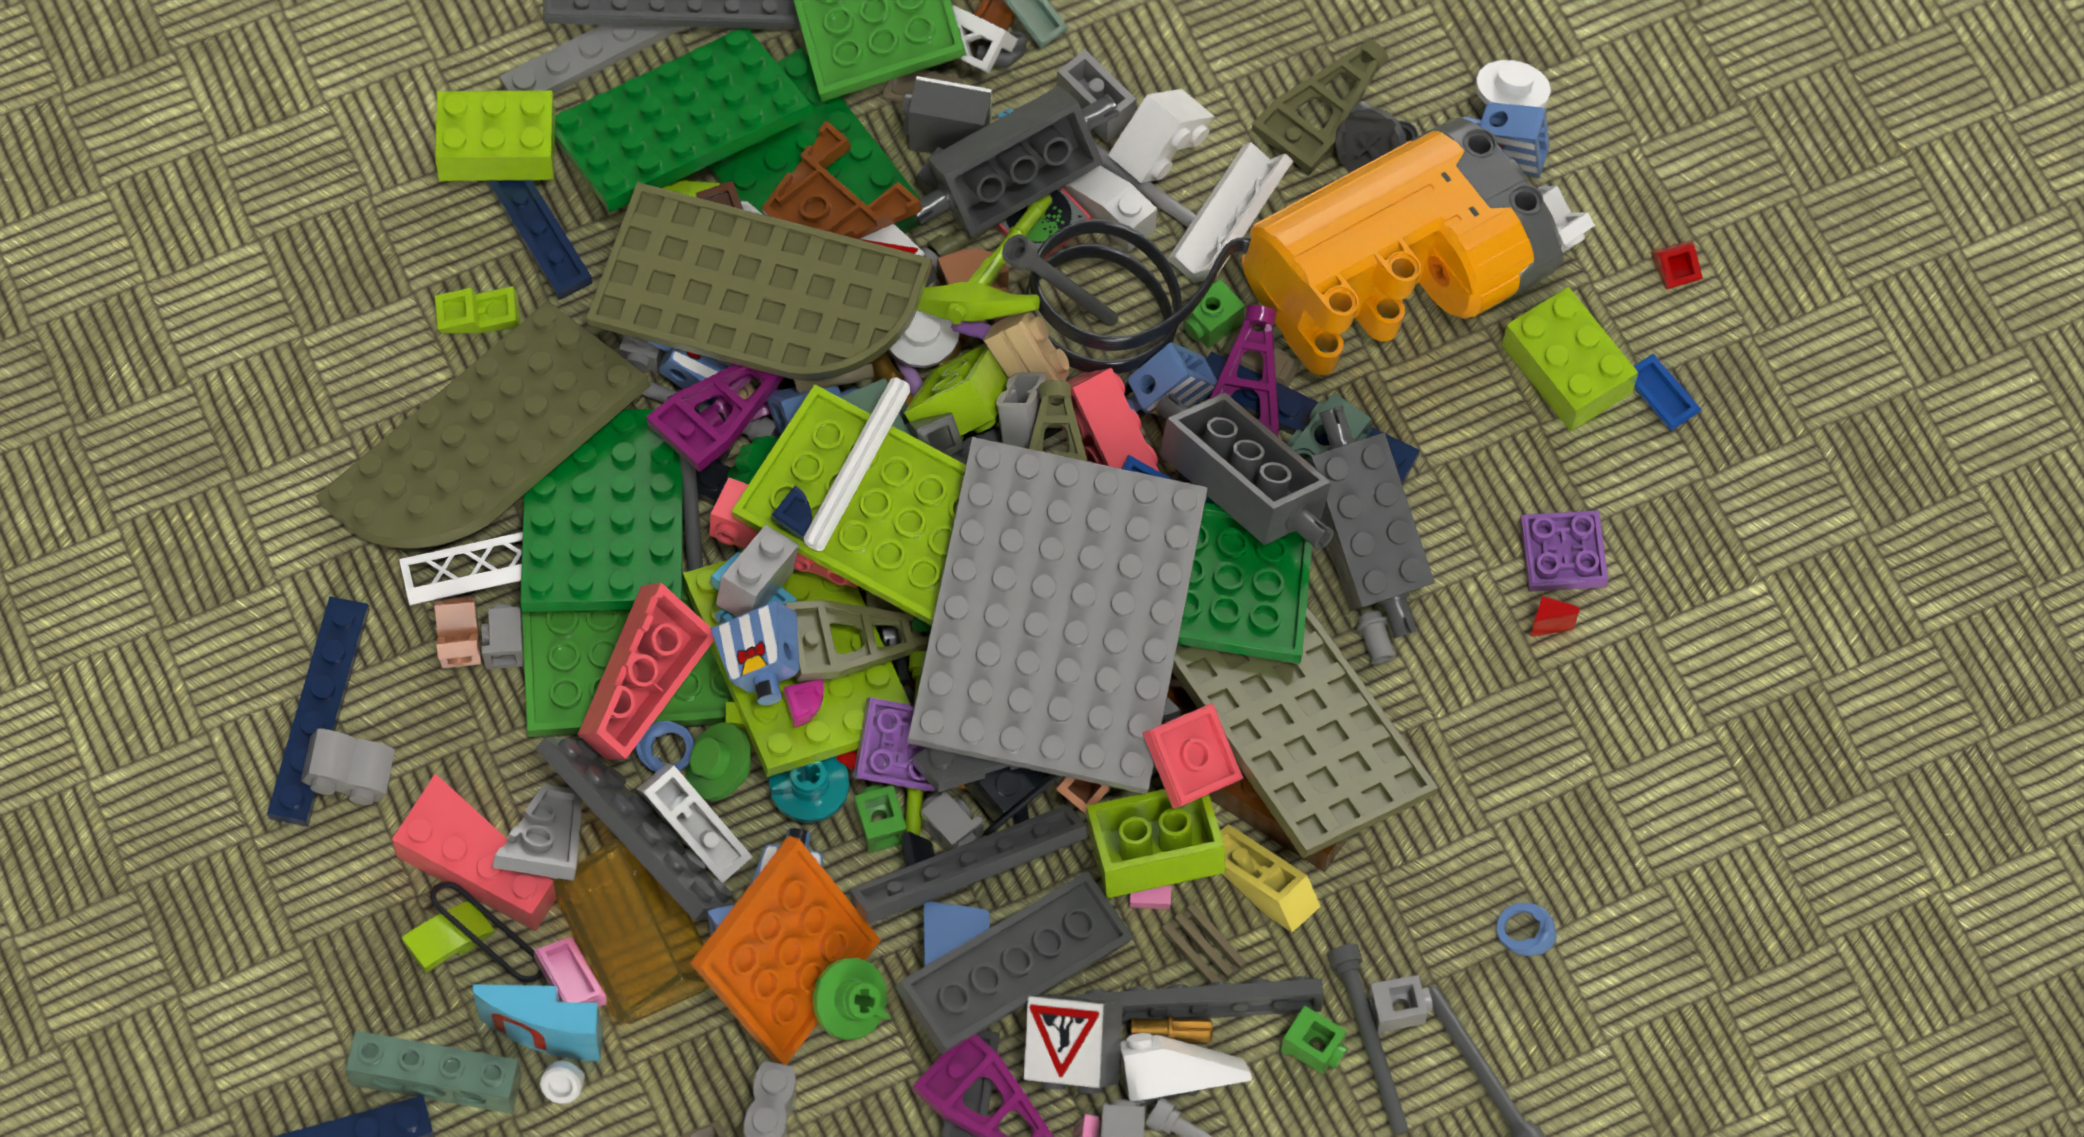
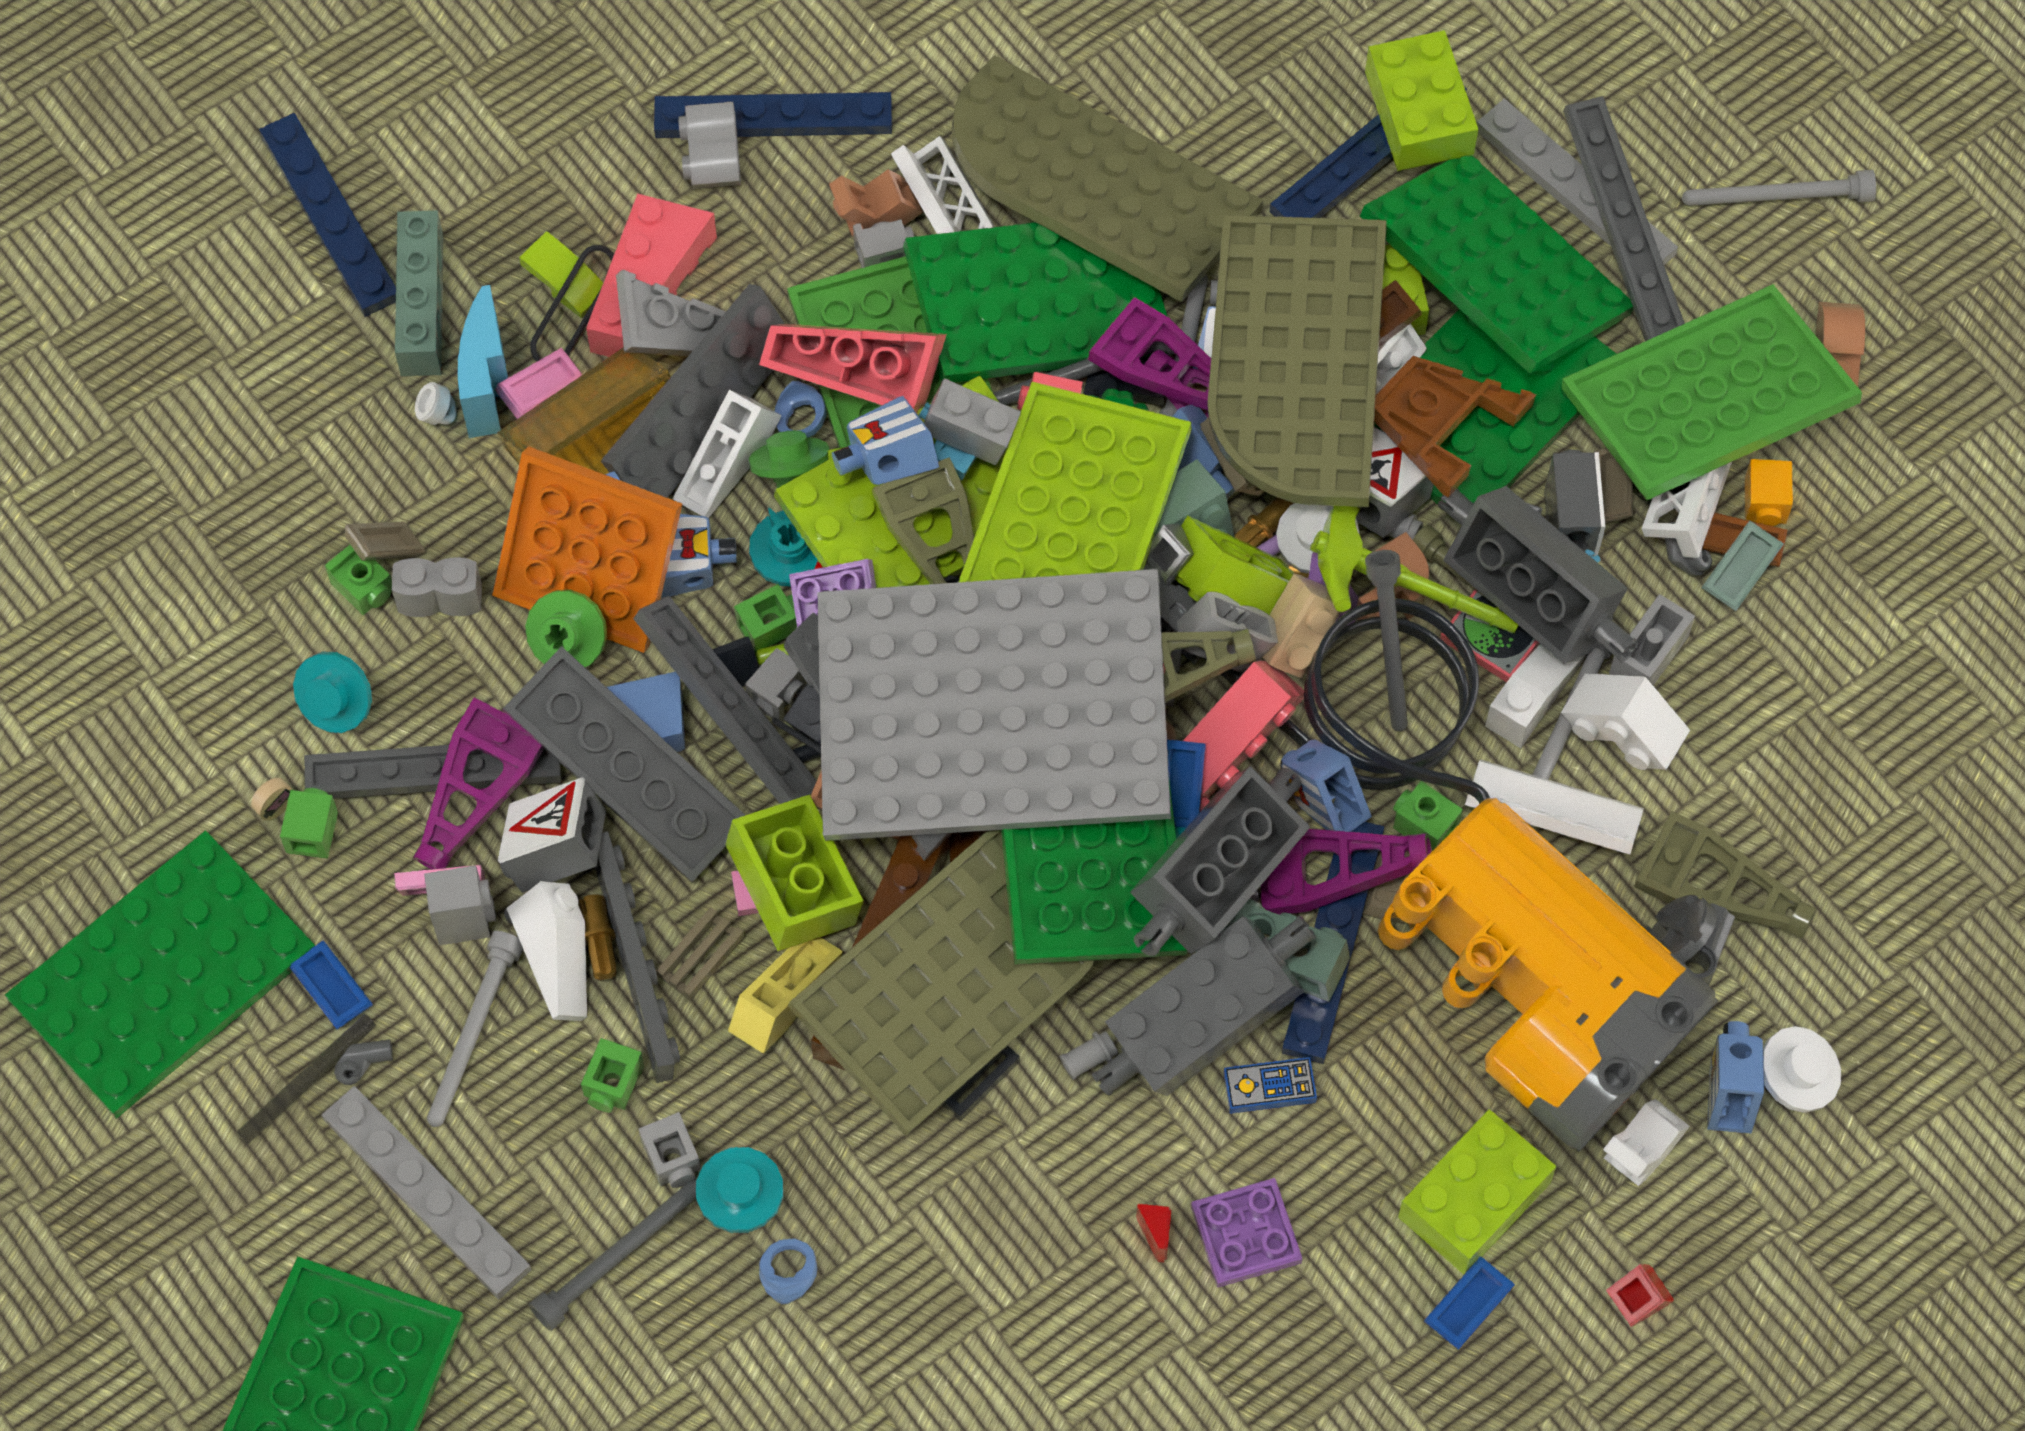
camera: 80 degrees right, 0 degrees up
lime slope [435,286,521,334] -> none
dark blue tile [771,485,812,542] -> none
dark pink tile [783,679,824,728] -> none
white axle [804,377,910,552] -> none
coral tile [1142,703,1243,809] -> none
dark grey piece [1327,944,1409,1136] -> none
none -> teal piece [696,1147,783,1233]
none -> tile [1223,1057,1317,1114]

